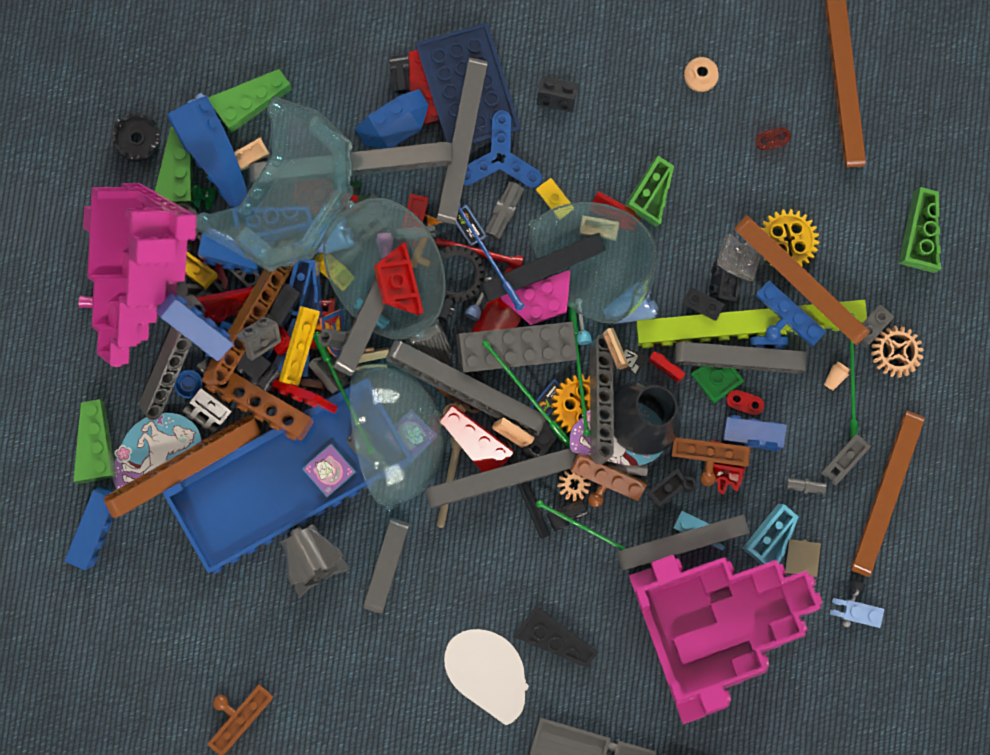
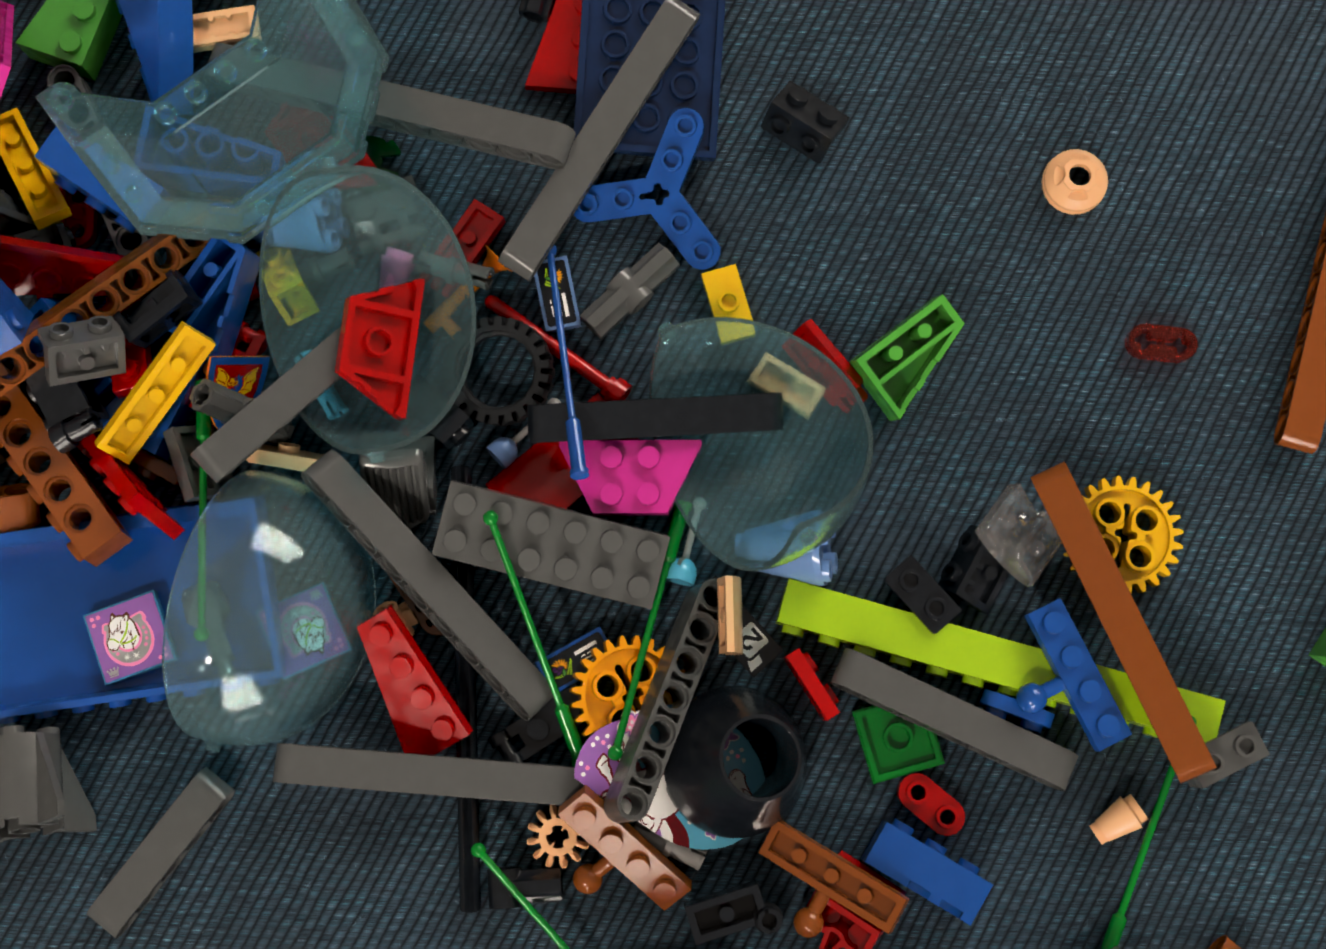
camera: 25 degrees right, 0 degrees up
dark green piece [191,185,216,210] -> none
blue wedge [355,89,429,149] -> none
dark tan piece [437,436,462,528] -> none
light nougat plate [492,418,534,448] -> none
light nougat gear [871,326,924,378] -> none

